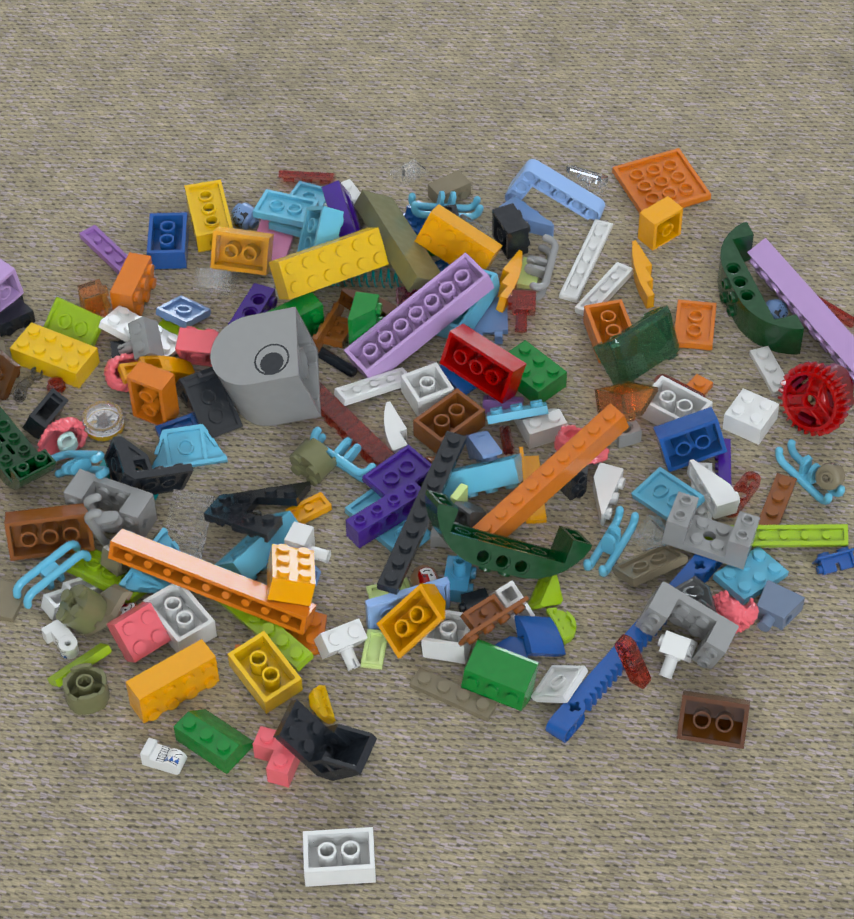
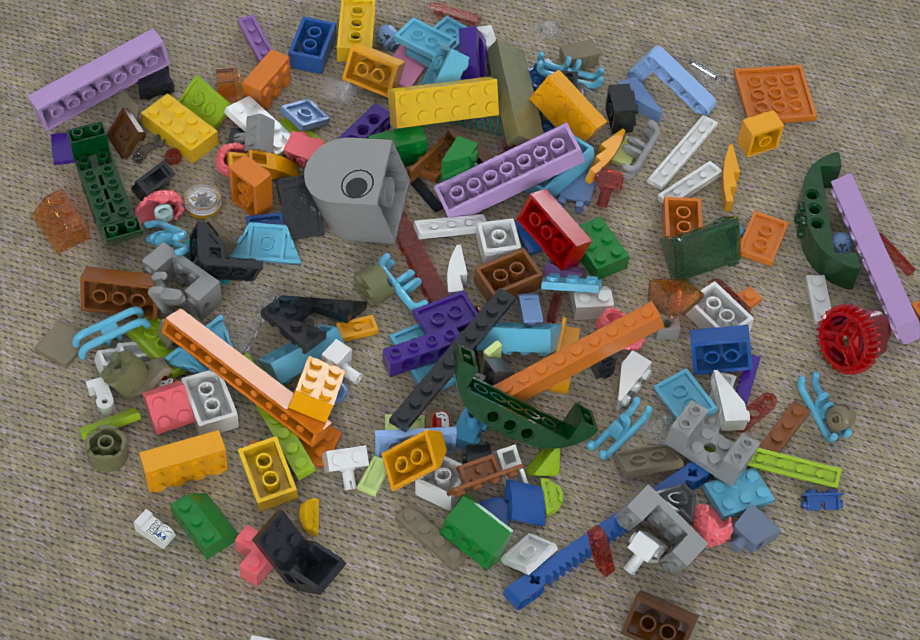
camera: 10 degrees right, 5 degrees up
white brick [723,388,779,445] -> none

